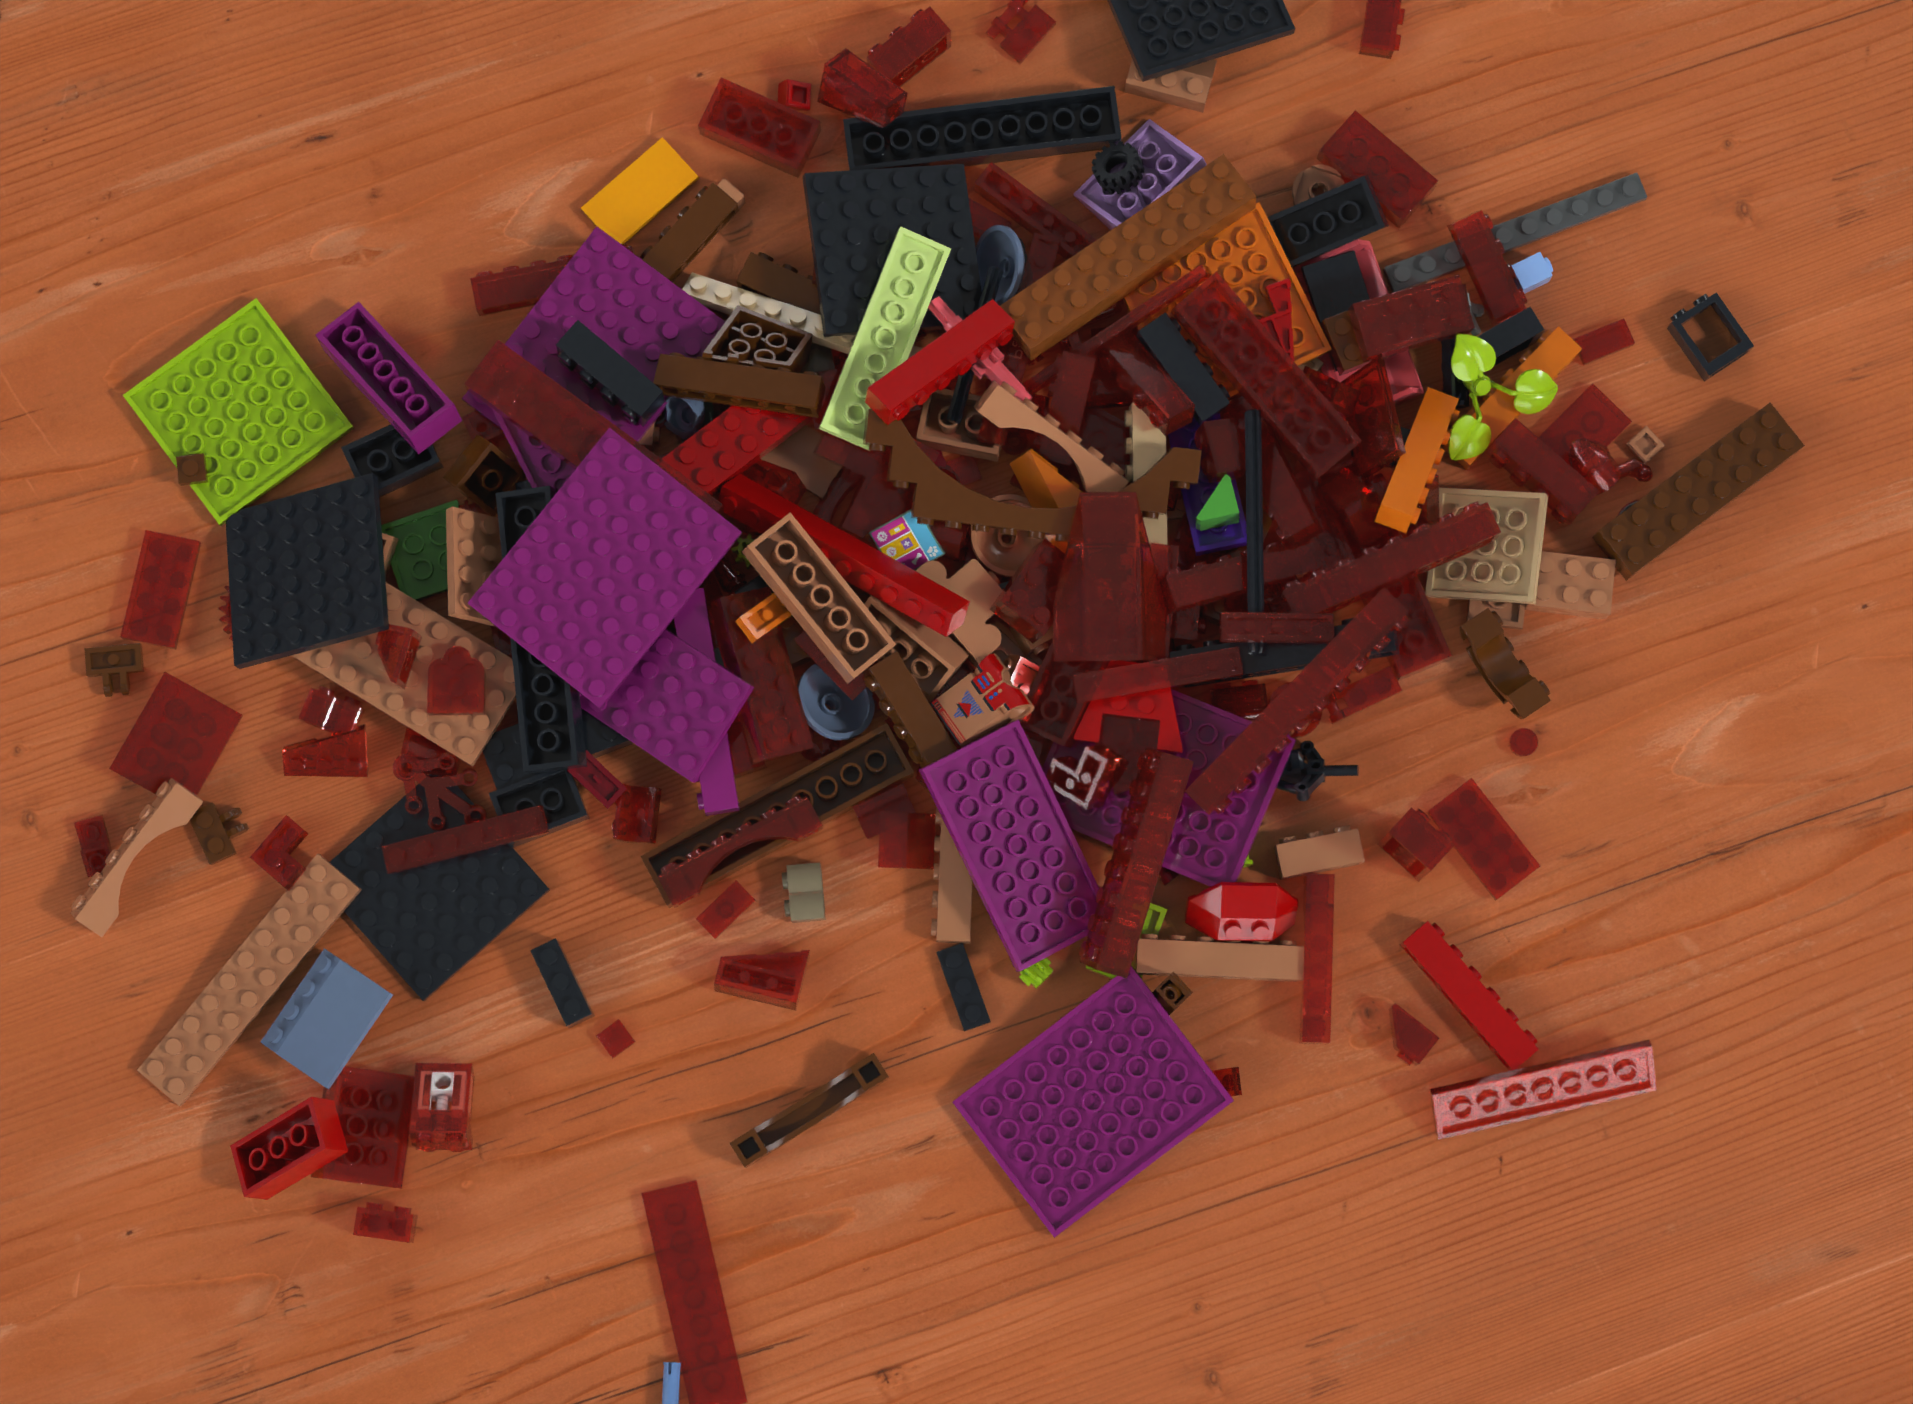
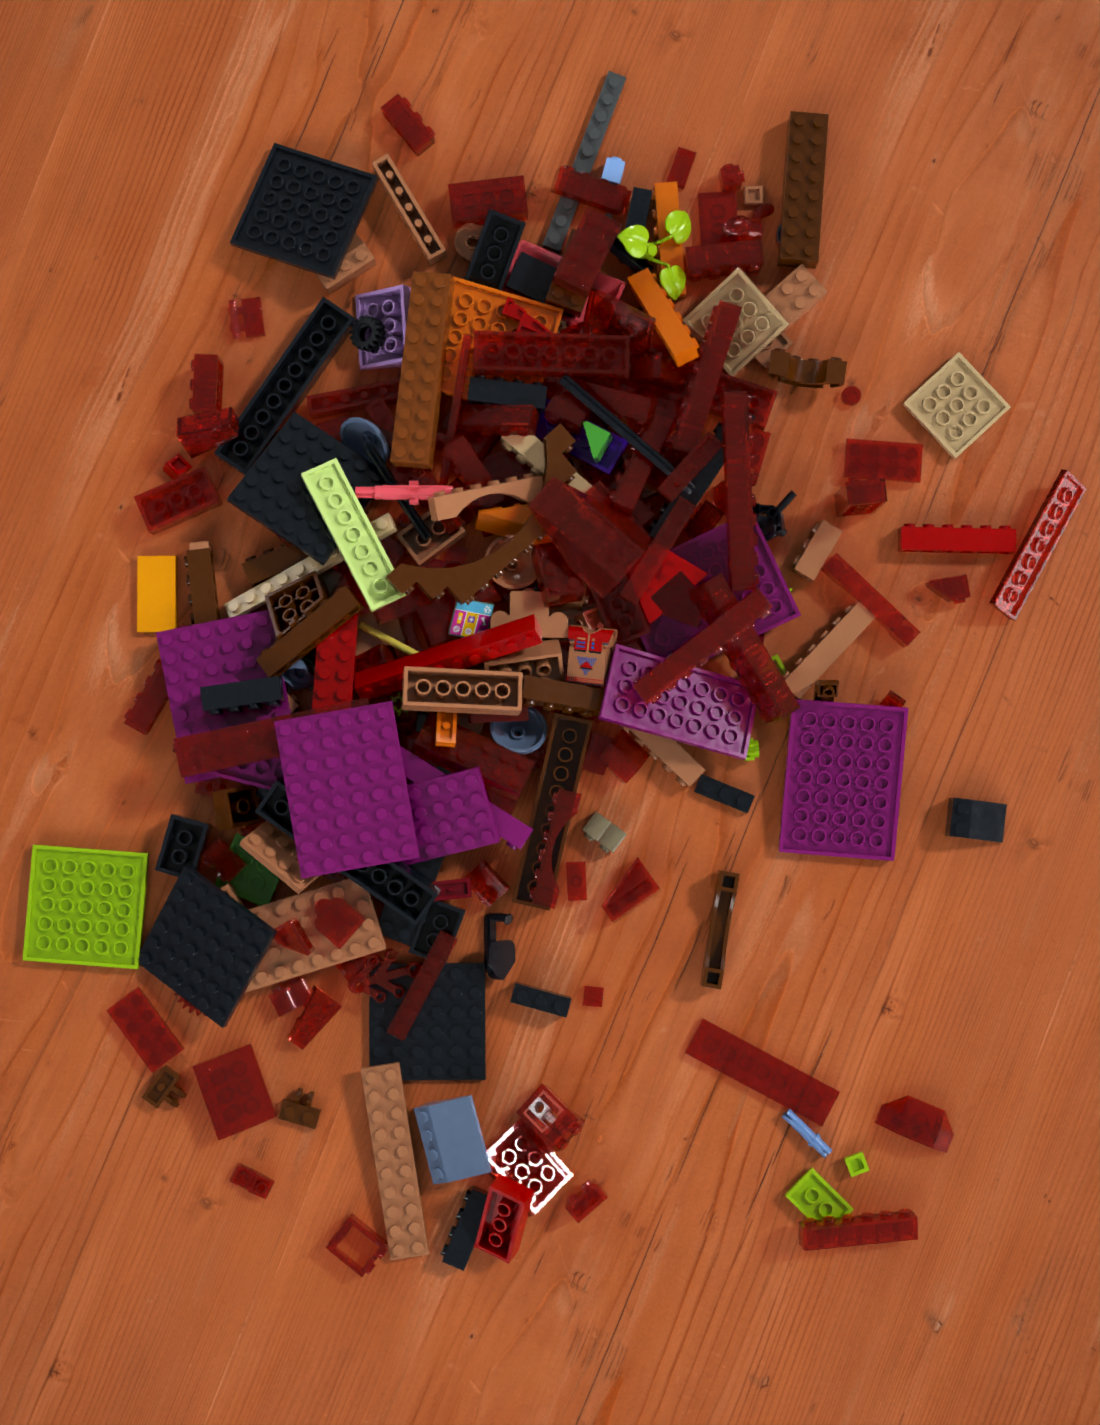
camera: 50 degrees left, 5 degrees up
nougat arch [71,778,203,937] -> none
reddish brown plate [176,453,208,486] -> none
clear red plate [250,815,309,891] -> none
magenta brick [316,302,462,454] -> none
red brick [865,299,1015,425] -> none
clear red brick [1046,744,1125,810] -> none
red wedge [1184,882,1299,941] -> none
black window [1667,292,1754,382] -> none
none -> clear red brick [202,838,247,882]
none -> clear red window [326,1213,388,1277]
none -> light yellow bar [358,622,419,655]
none -> nougat brick [372,153,447,266]
none -> black brick [441,1185,488,1271]
none -> black piece [484,913,515,980]
none -> clear red brick [632,587,773,704]
none -> clear red brick [718,164,745,194]
none -> tan plate [902,352,1011,459]
none -> black slope [945,798,1007,843]

